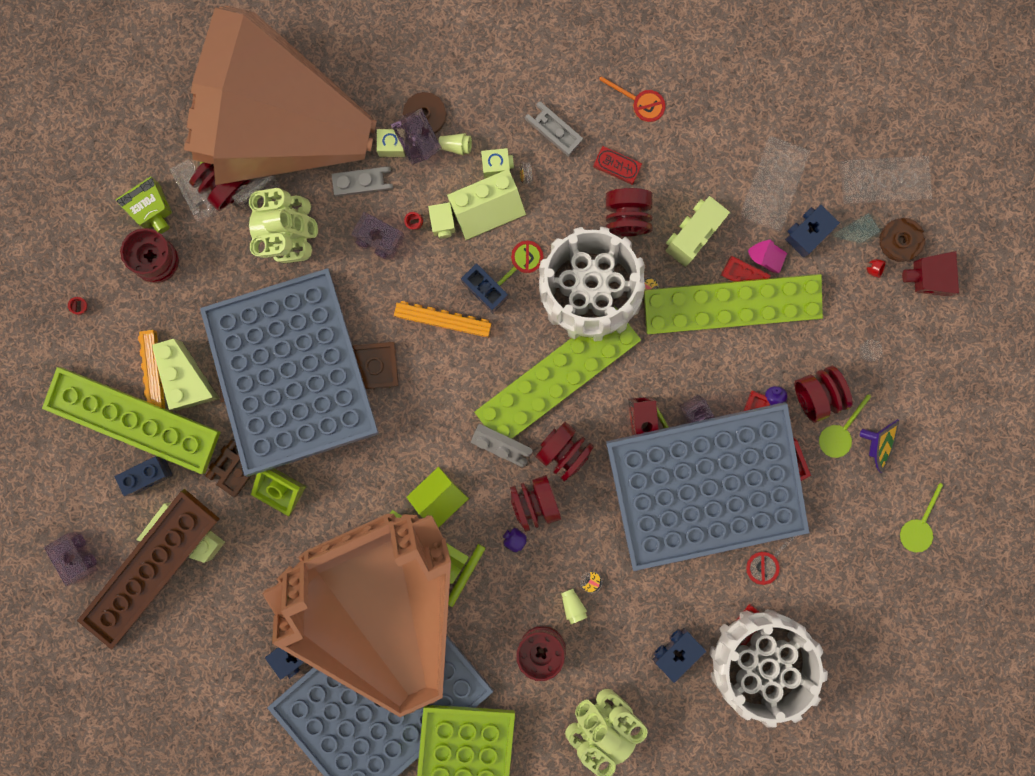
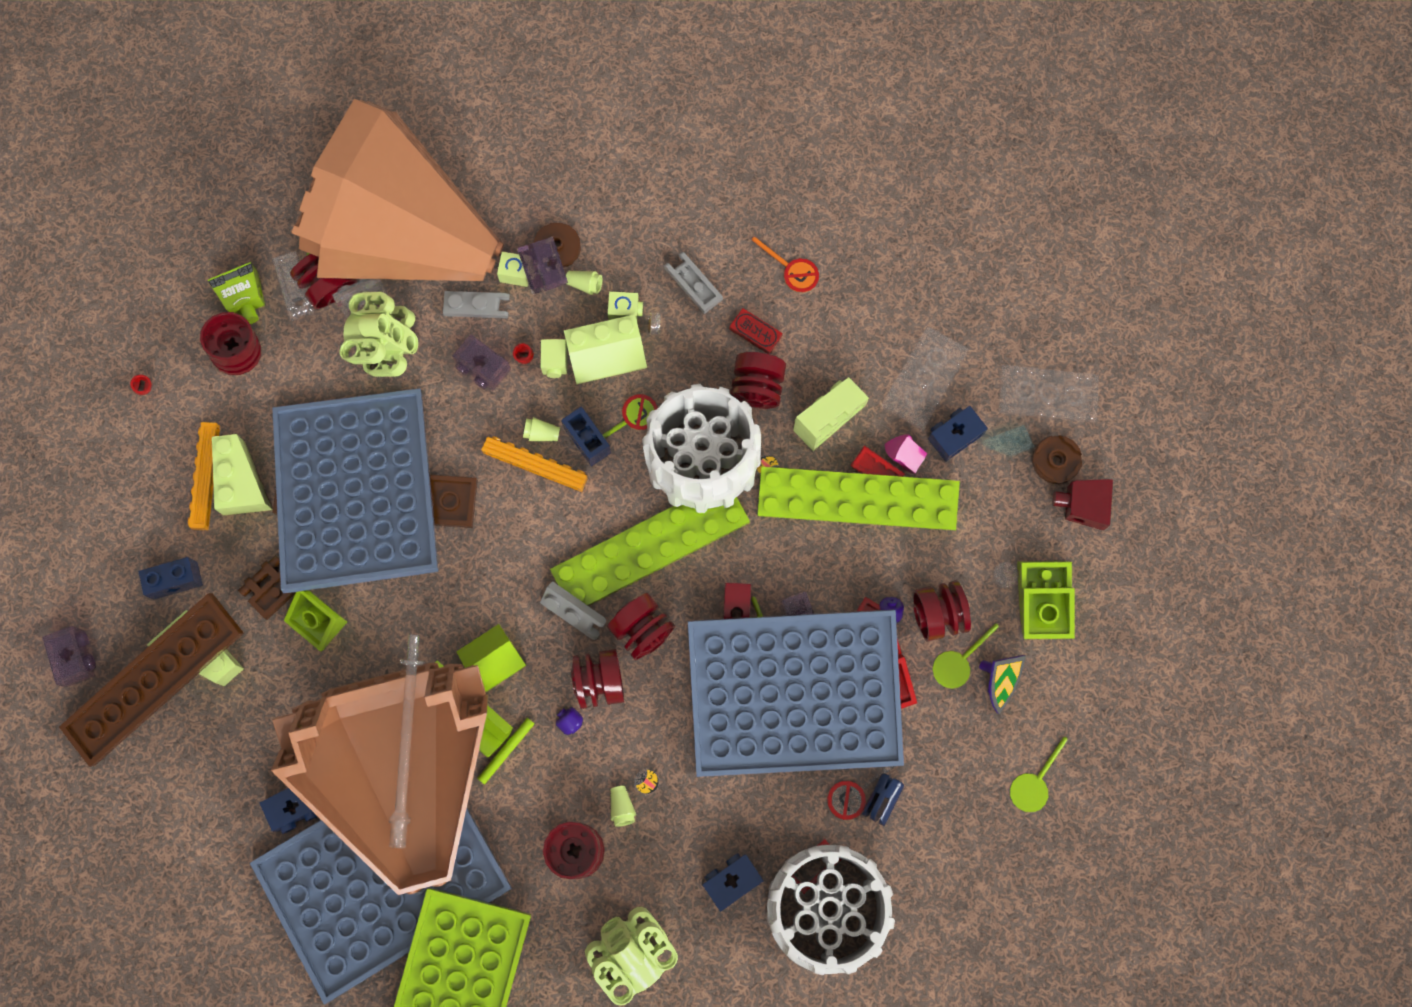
camera: 10 degrees right, 10 degrees down
lime plate [42,367,221,474] -> none
red hinge [867,259,886,278] -> none
none -> clear bar [389,634,424,848]
none -> yellowish green cone [523,417,560,441]
none -> dark blue arm [861,773,904,826]
none -> lime slope [1017,561,1075,639]

